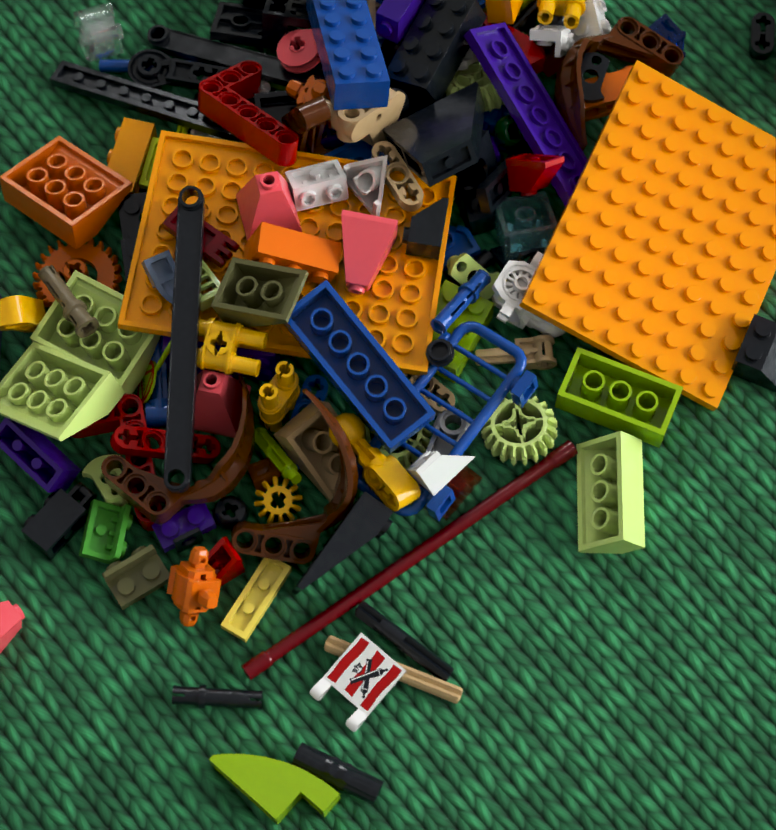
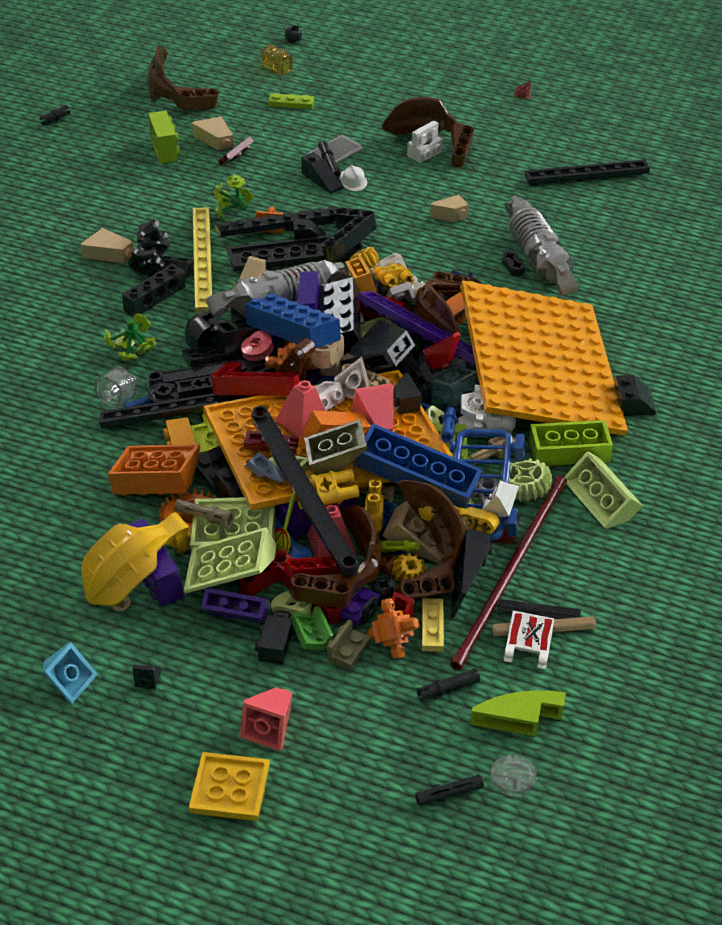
camera: 30 degrees left, 25 degrees down
black axle [291,742,384,805] -> none
black plate [426,339,455,367] -> none

